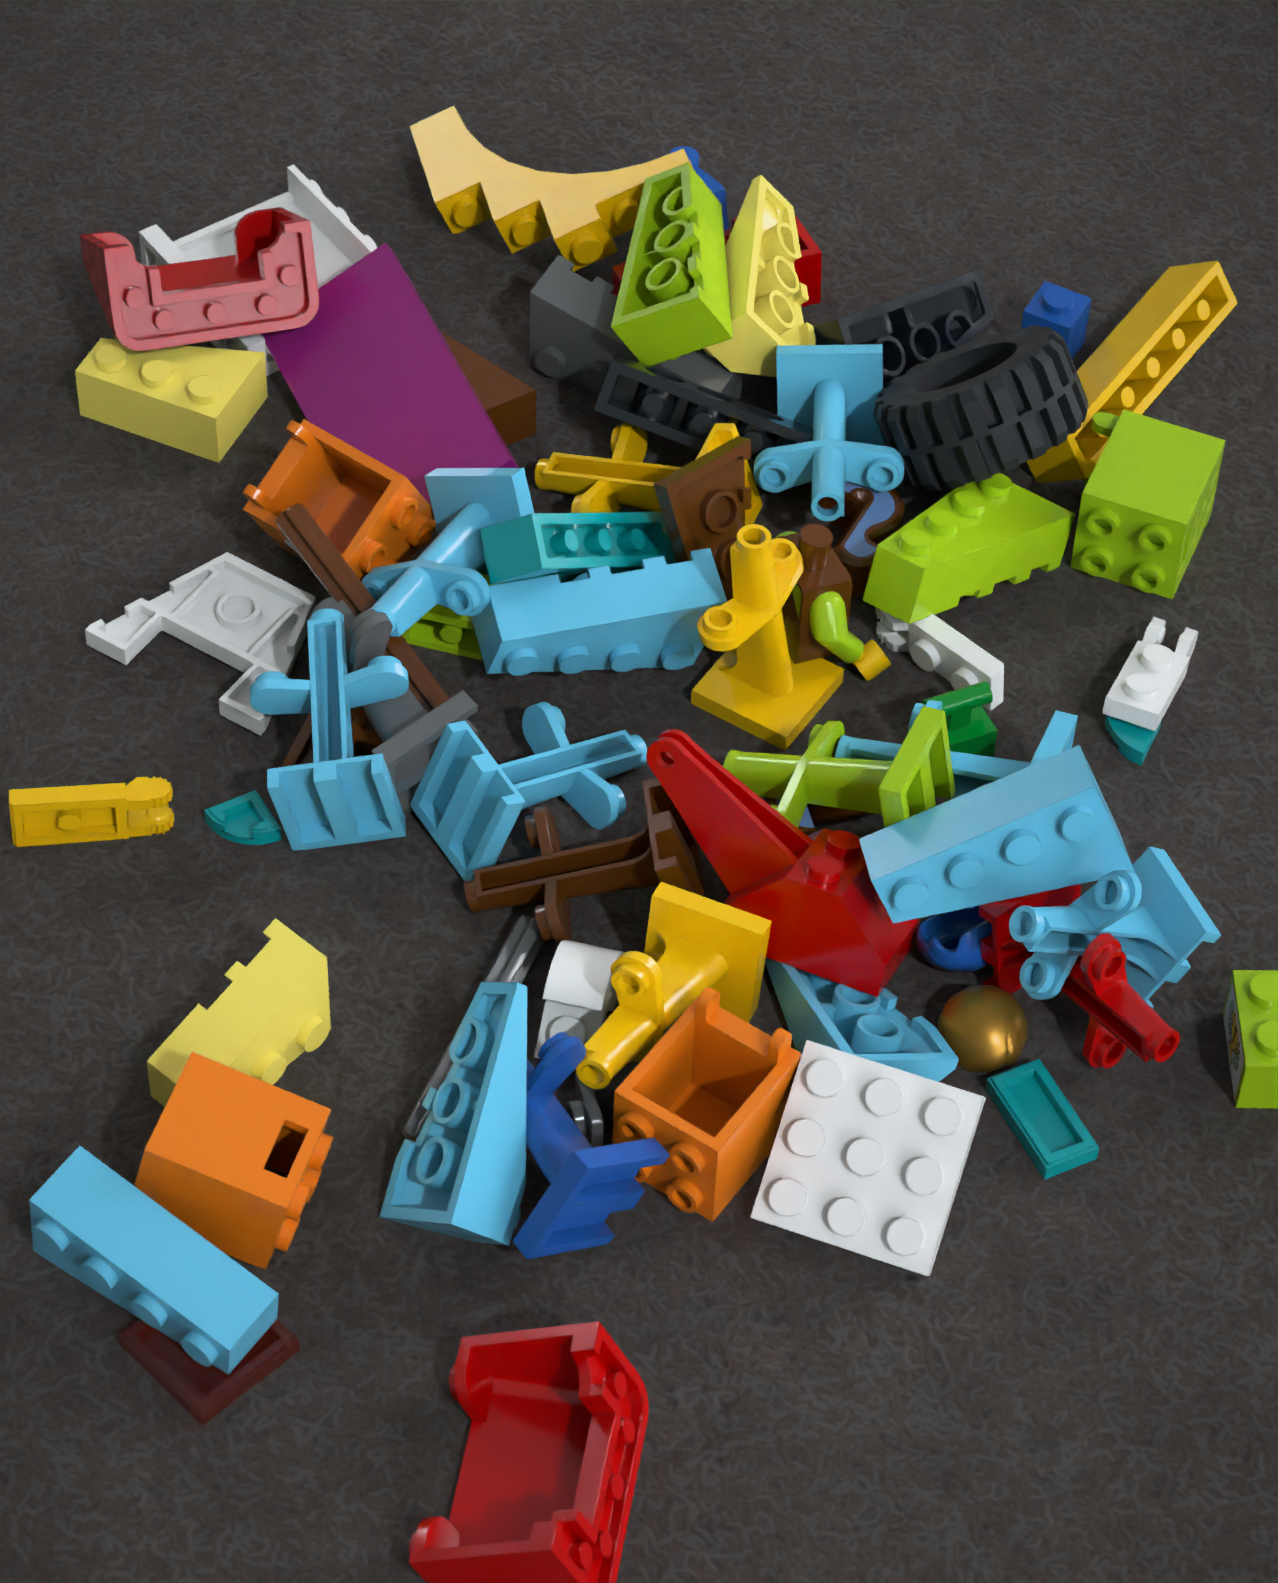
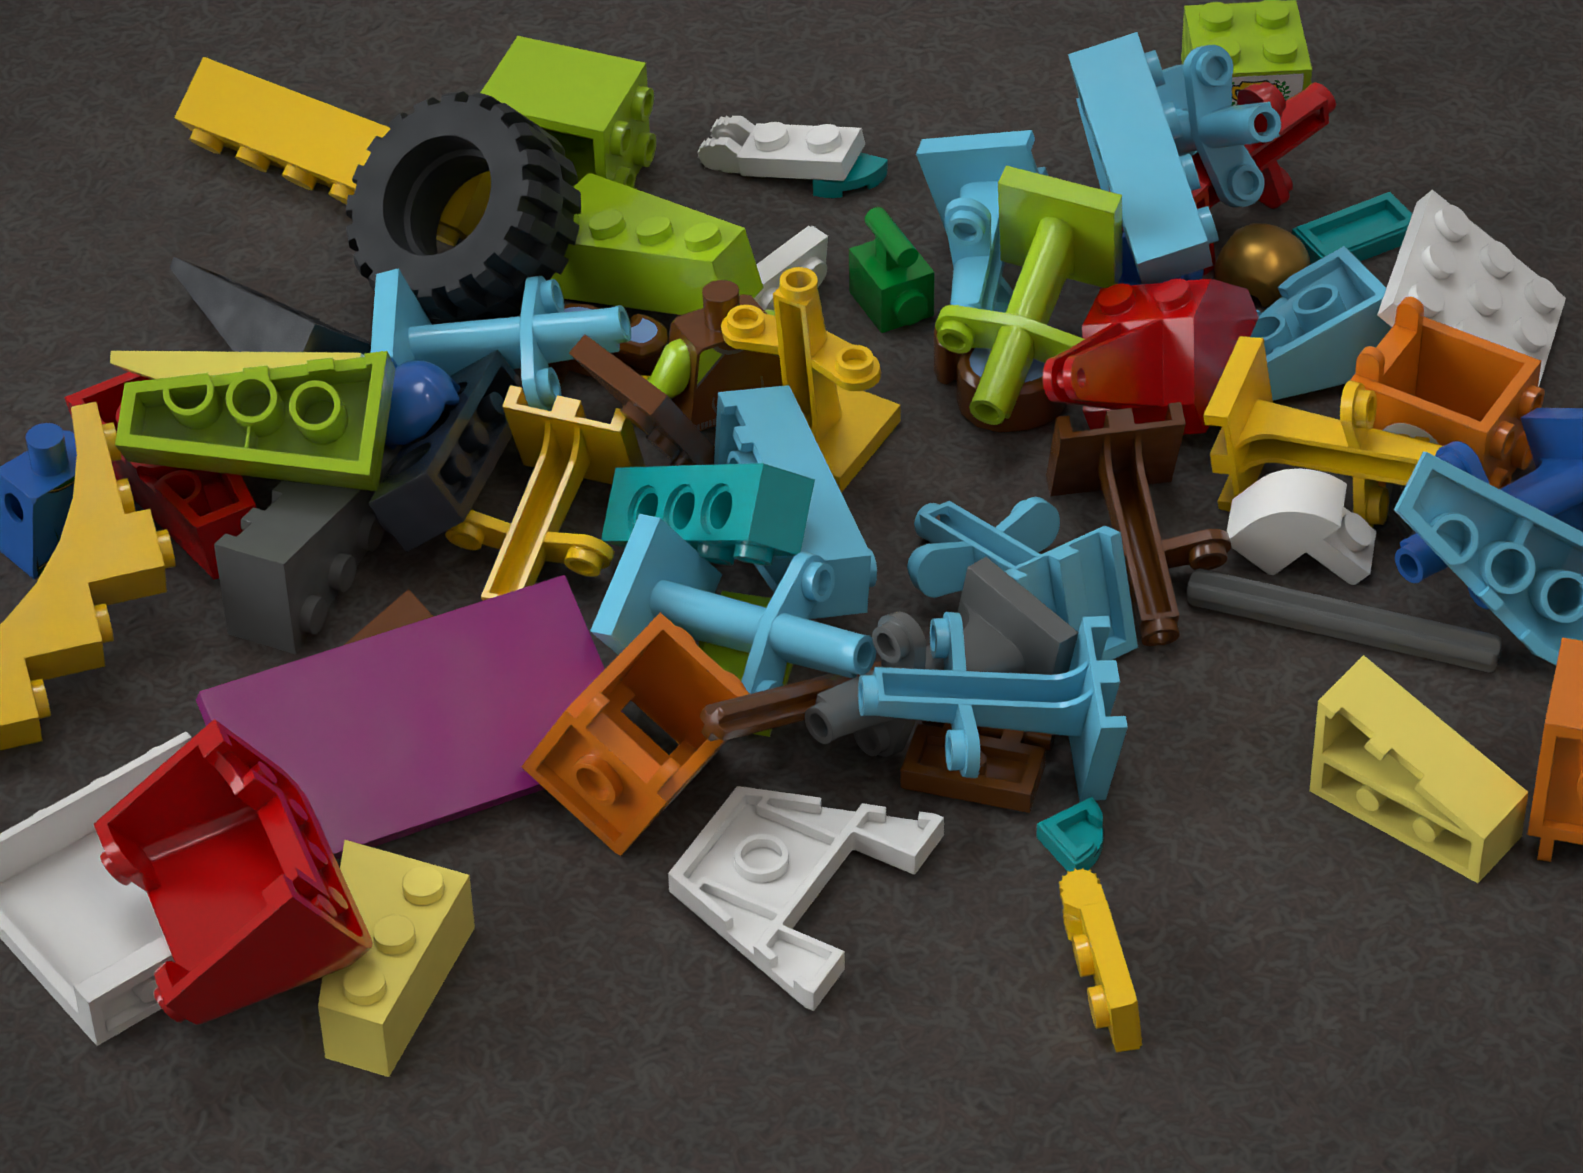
camera: 90 degrees left, 5 degrees down
blue brick [1021,281,1092,360] -> none
none -> blue hair [385,360,460,449]

